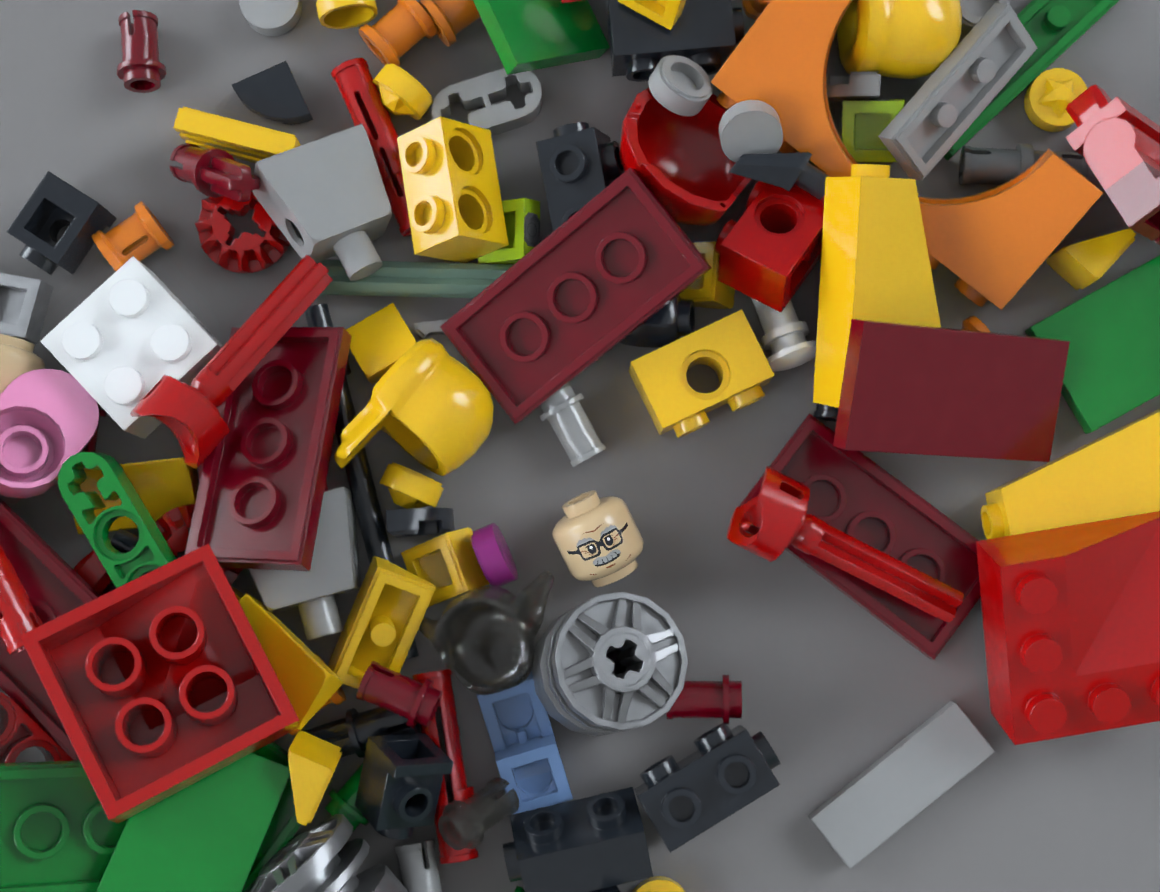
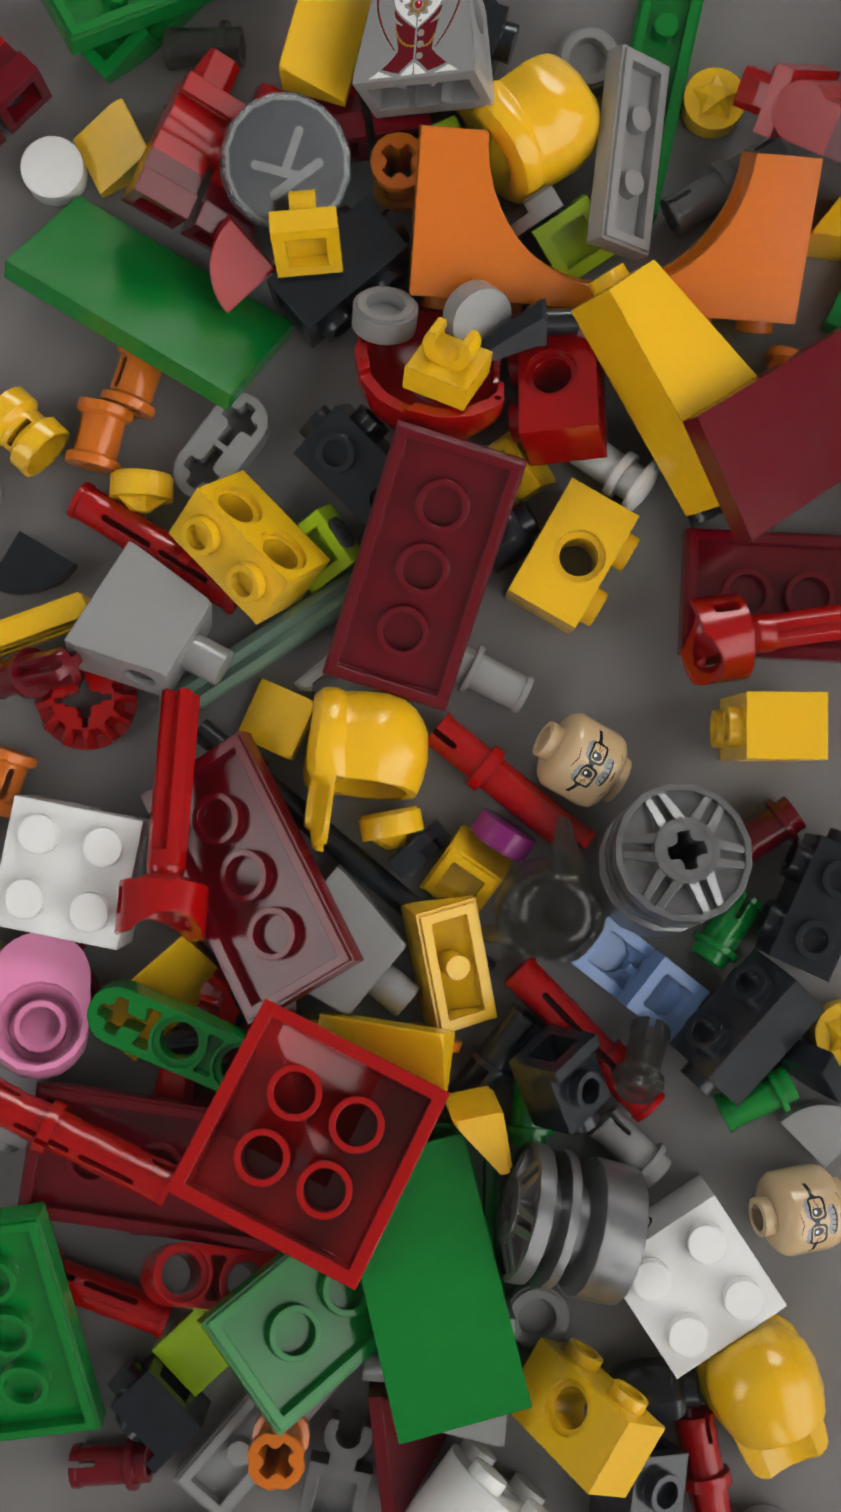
camera: 30 degrees left, 5 degrees up
dark red pin [356,661,443,728] -> none
none -> yellow tile [402,317,493,411]
none -> red pin [428,712,596,863]
none -> green pin [690,892,764,971]
none -> yellow brick [710,691,828,762]

